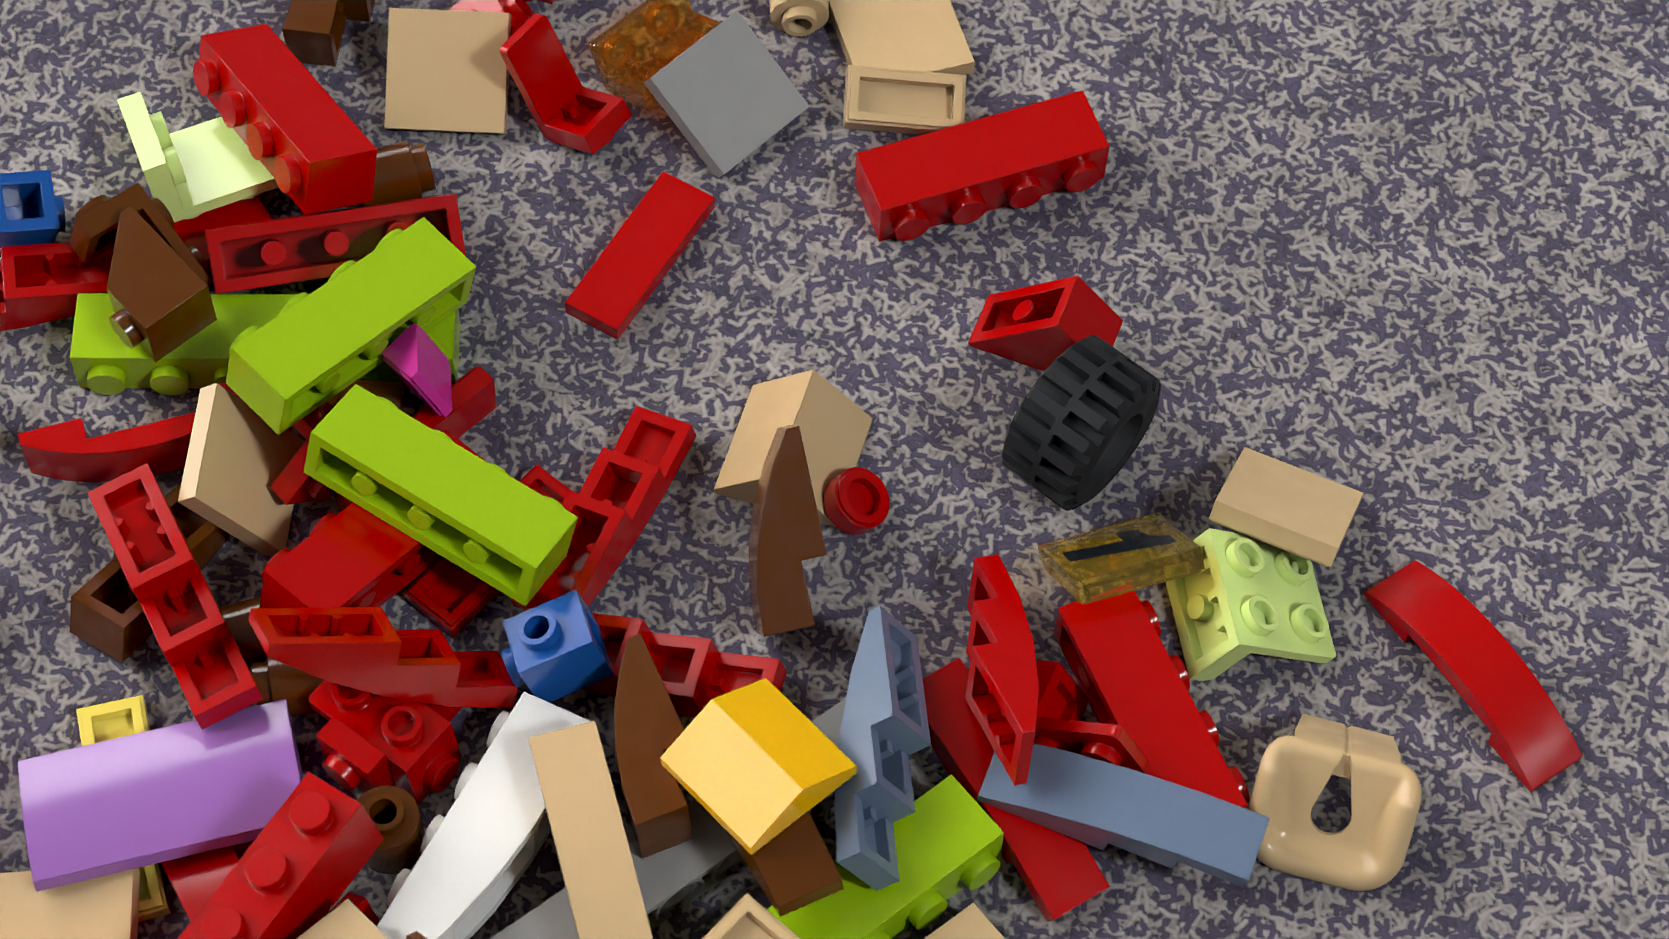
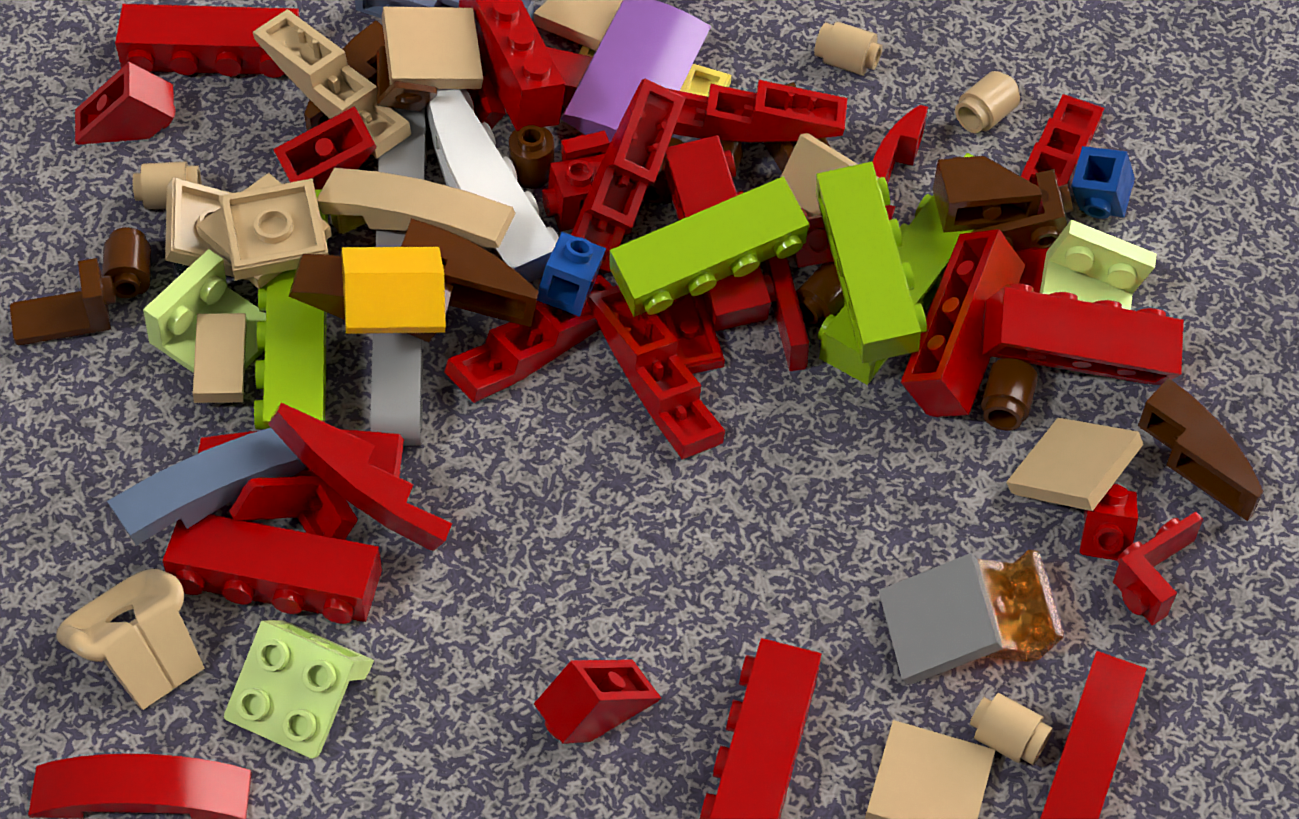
camera: 125 degrees right, 5 degrees down
dark pink slope [381,323,453,417] -> none
red bracket [499,13,632,155] -> none
red tile [565,171,715,340] -> none
tan slope [714,369,872,527] -> none
reddish brown slope [749,425,827,637] -> none
red tile [823,467,890,535] -> none
sand blue slope [834,606,931,891] -> none
tan tile [843,65,966,135] -> none
black tyre [1002,335,1161,511] -> none
clear yellow tile [1038,513,1205,604] -> none
tan tile [1209,447,1363,567] -> none

